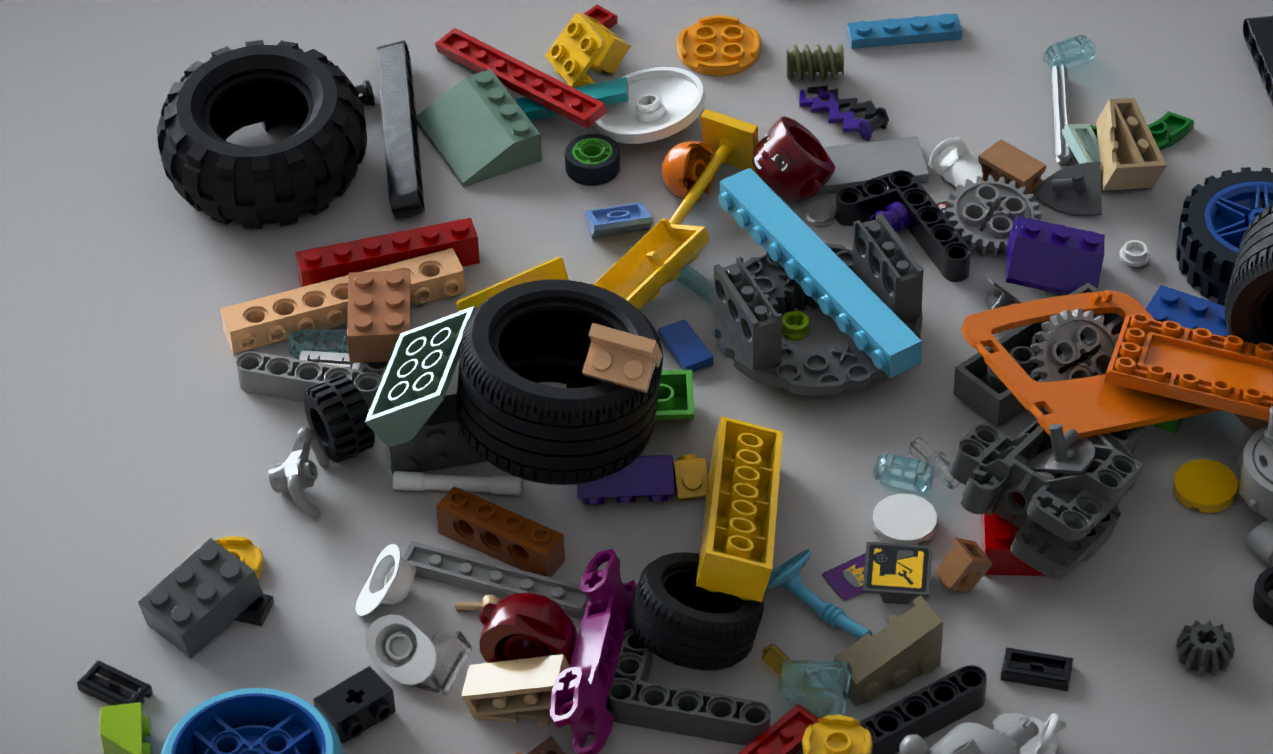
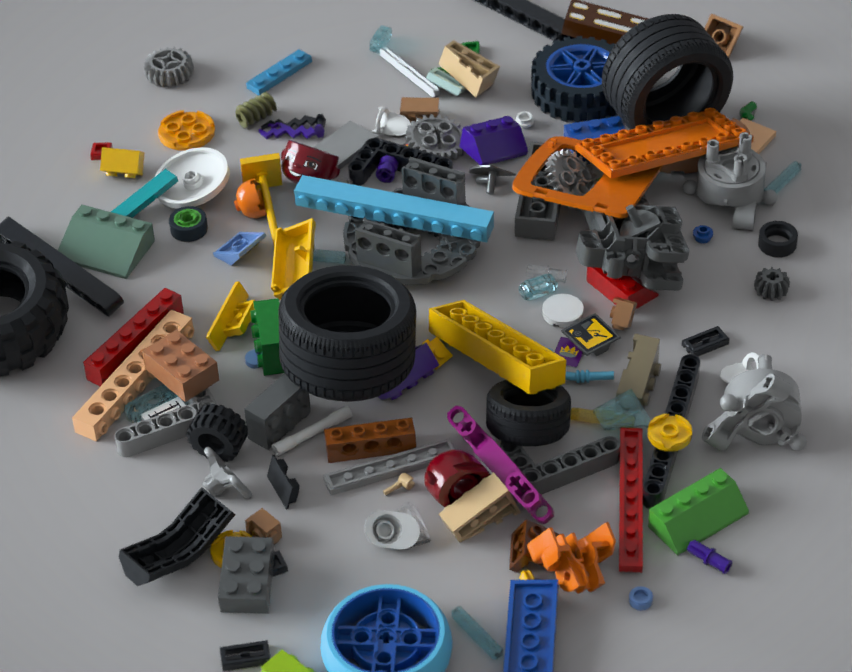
camera: 40 degrees left, 0 degrees up
black brick [313,666,396,744] -> none
white piece [356,544,416,617] -> none
sand green slope [365,306,476,448] -> none
red plate [435,28,607,129] -> none
yellow bracket [545,13,606,87] -> none
light nougat bracket [582,323,663,393] -> none
dark grey shield [1033,161,1102,216] -> none
yellow tile [1173,459,1239,513] -> none
none -> black piece [119,487,236,586]
none -> medium nougat brick [245,508,282,544]
none -> black piece [267,455,300,510]
none -> blue plate [693,225,713,244]

